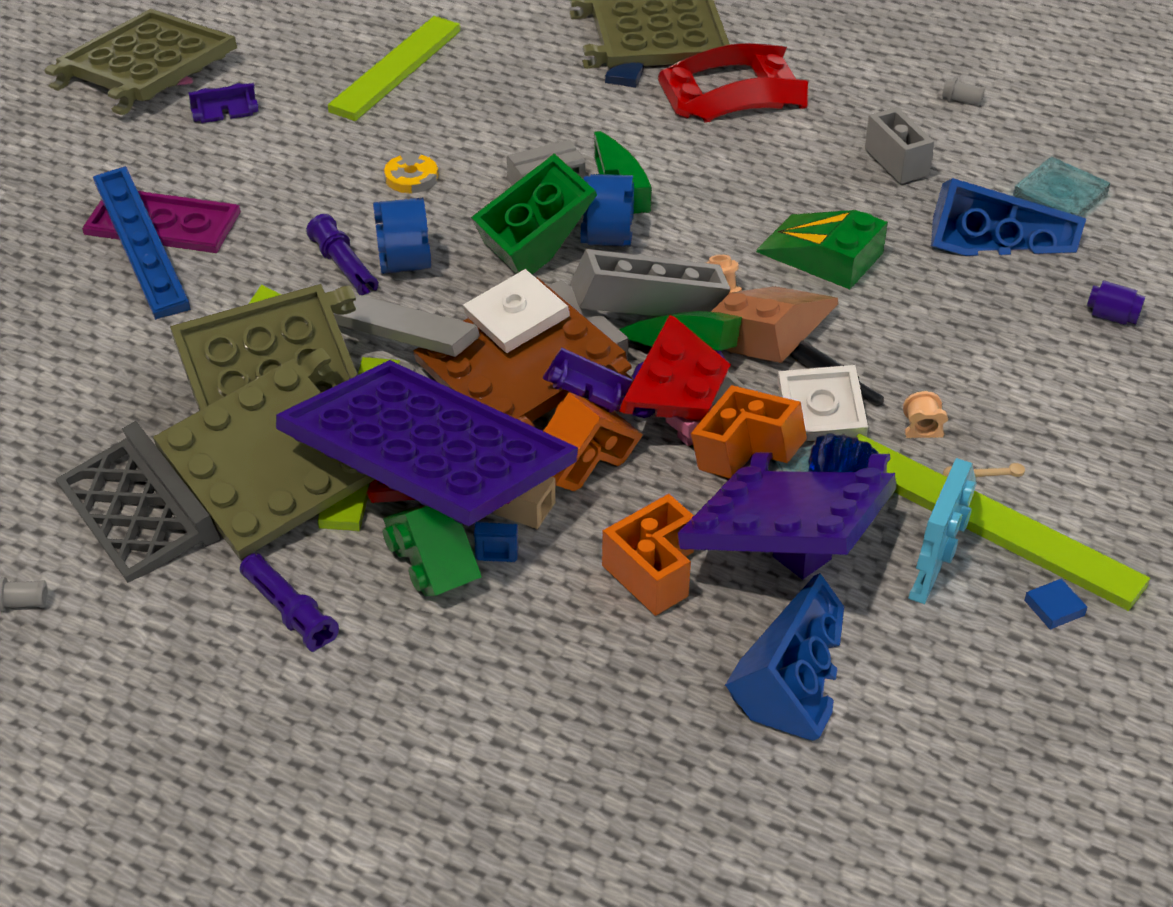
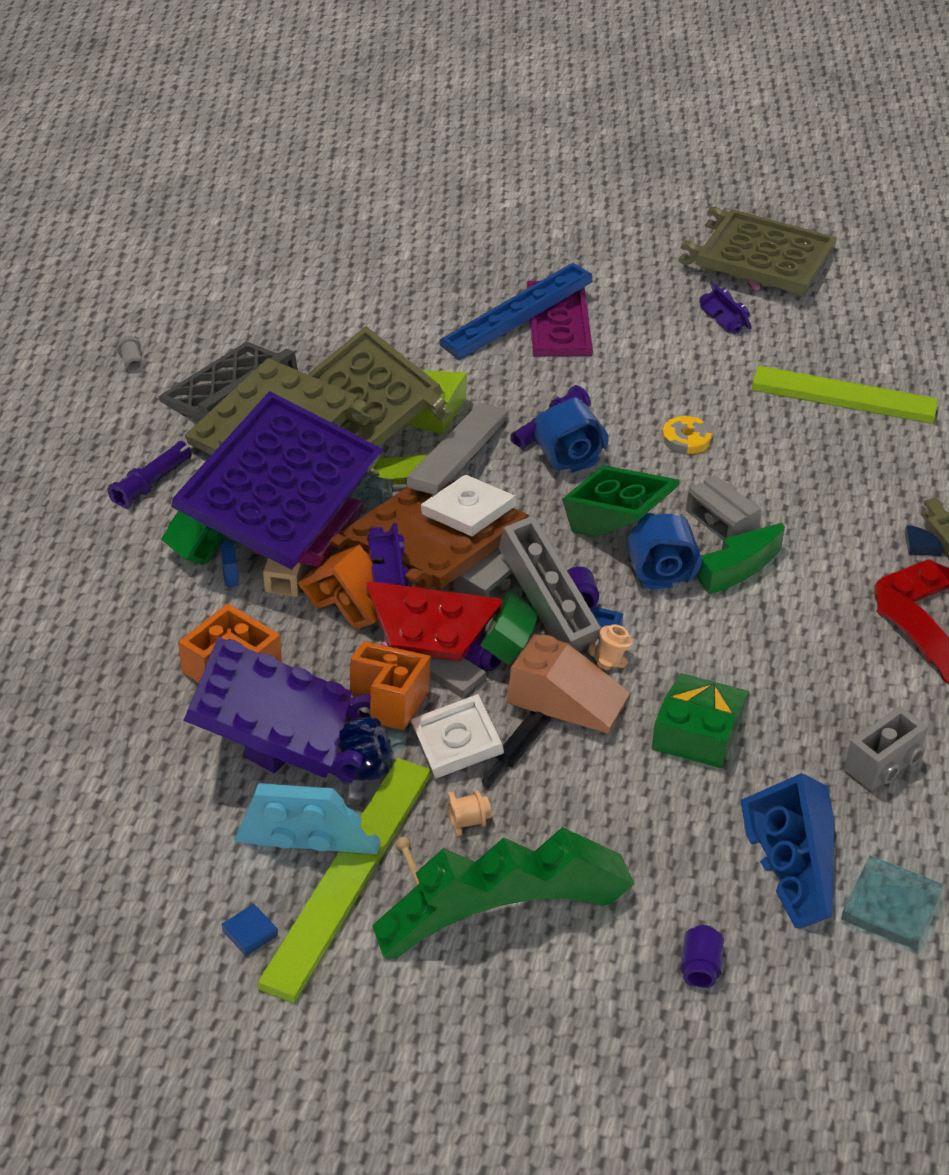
camera: 75 degrees right, 0 degrees up
blue wedge [725,573,844,741] -> none
none -> green arch [372,827,635,959]

